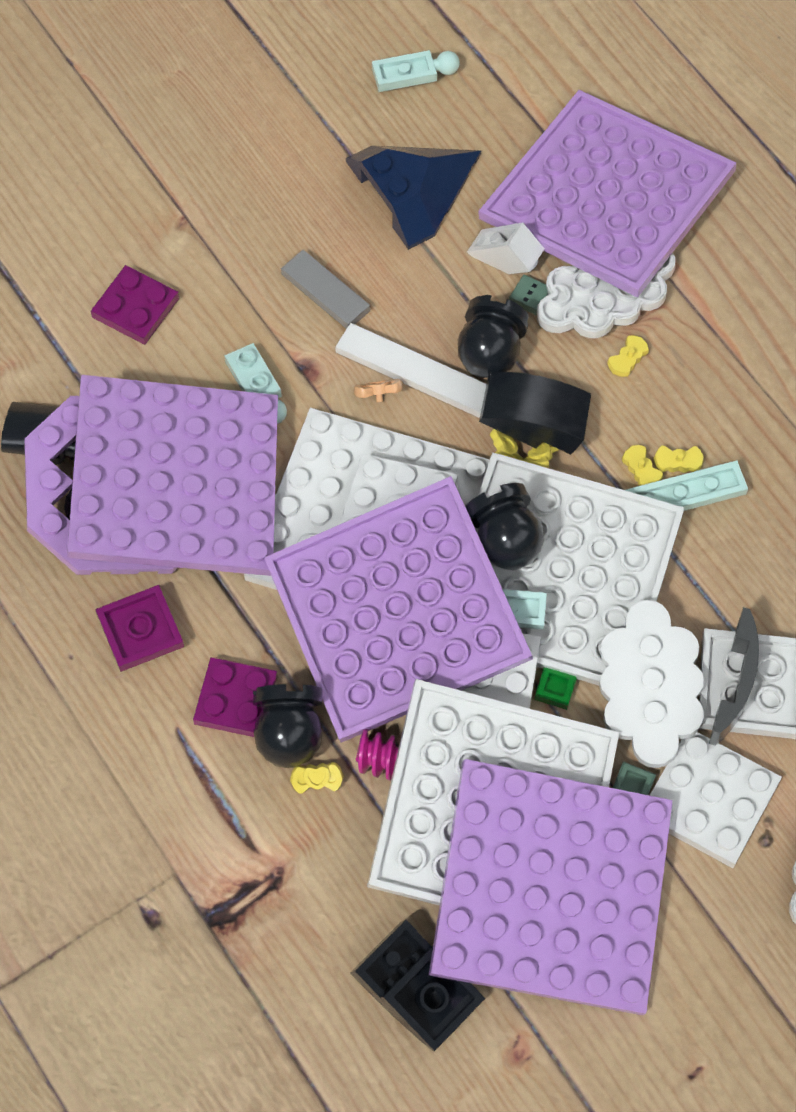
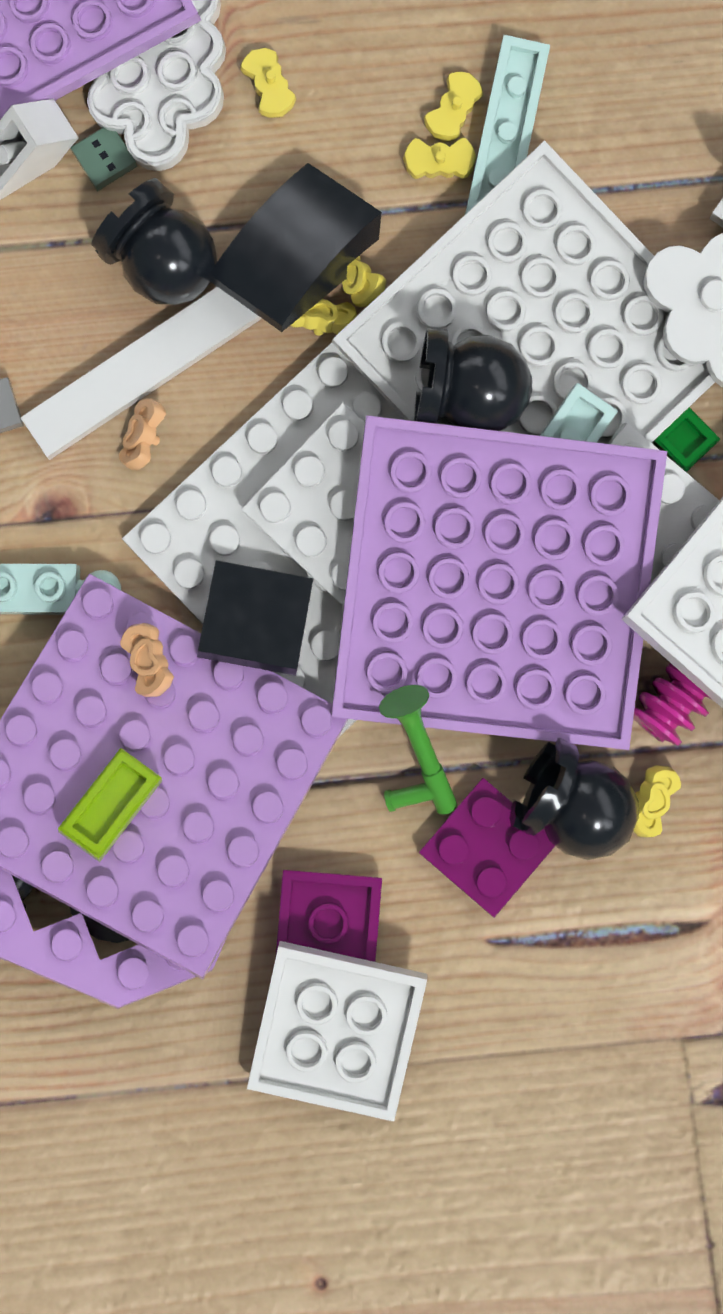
camera: 55 degrees left, 20 degrees up
none -> lime tile [58,748,162,862]
none -> light nougat piece [120,623,174,697]
none -> black tile [197,560,313,676]
none -> white plate [247,941,427,1122]
none -> bright green piece [379,685,458,815]

